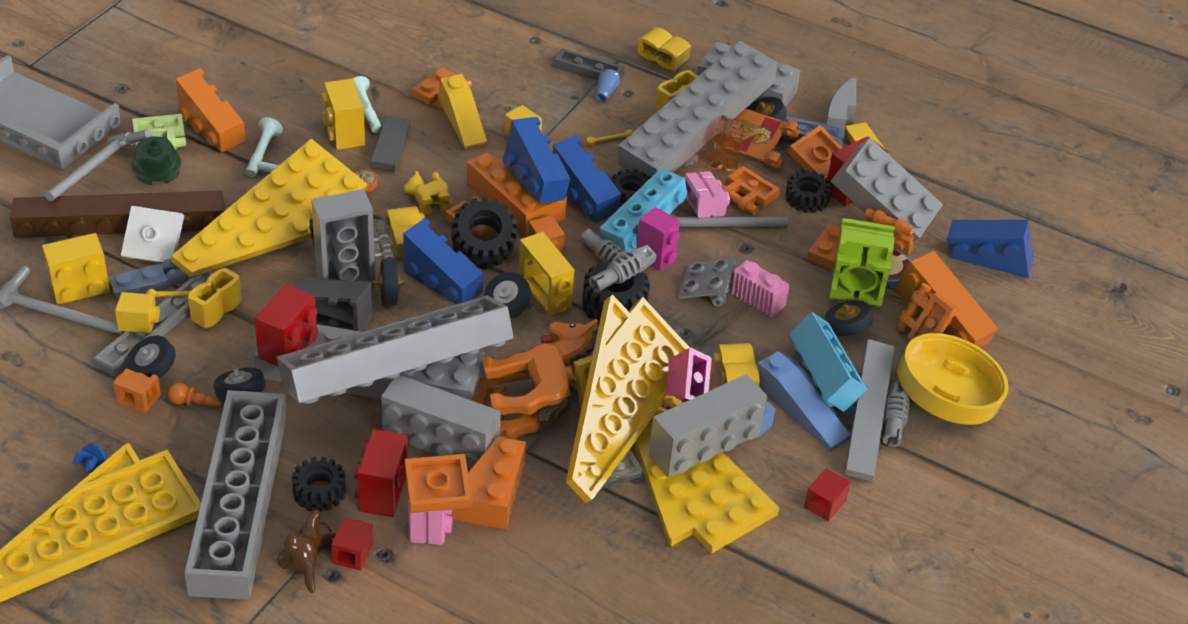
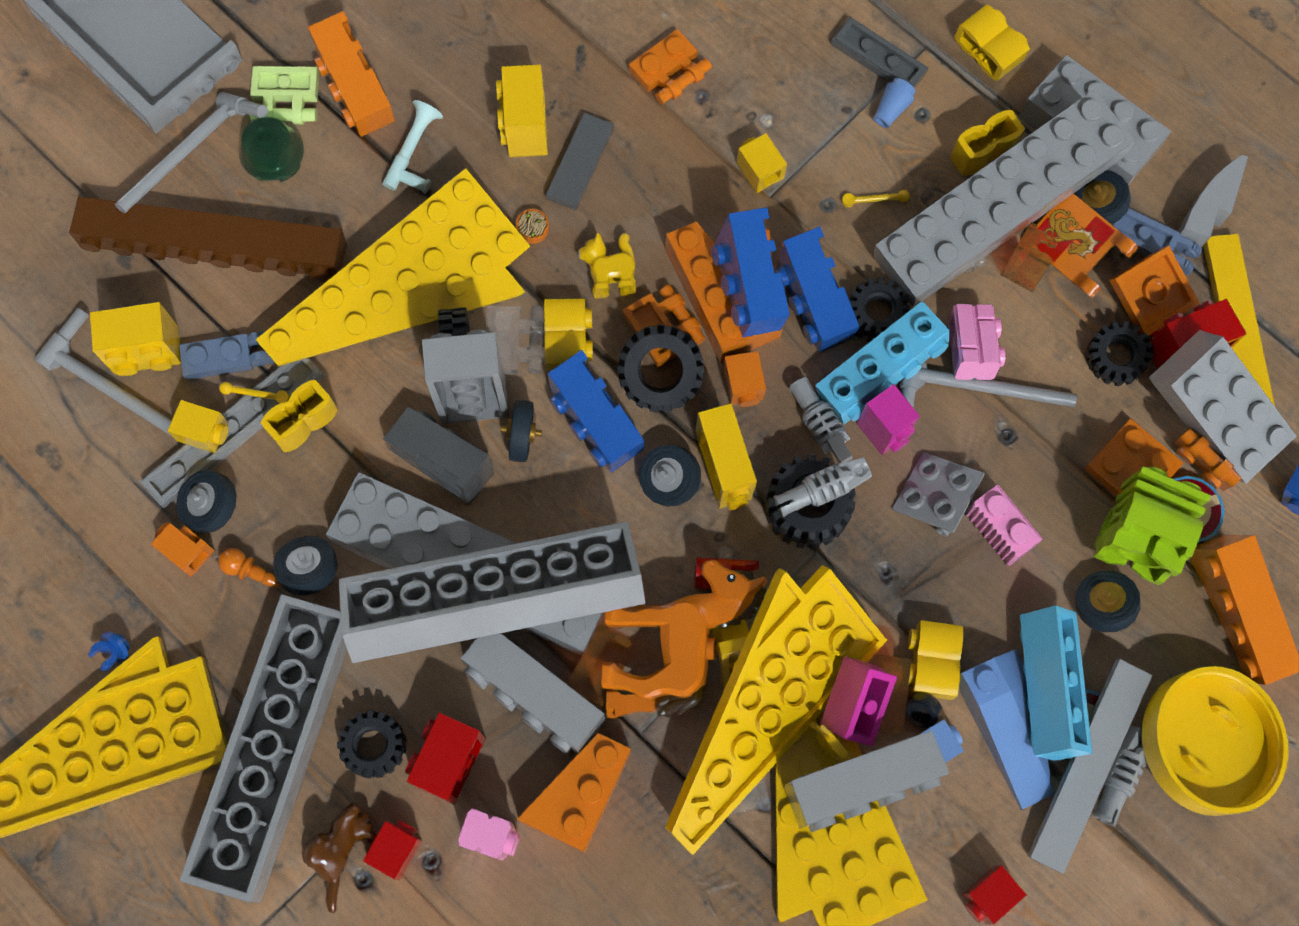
camera: 15 degrees right, 30 degrees up
white plate [121,206,184,264] -> none
red brick [254,284,319,367] -> none
light aqua piece [353,76,382,133] -> none
orange plate [405,454,472,513] -> none
yellow slope [438,74,487,150] -> none
orange plate [721,166,780,215] -> none
orange plate [896,283,958,340] -> none

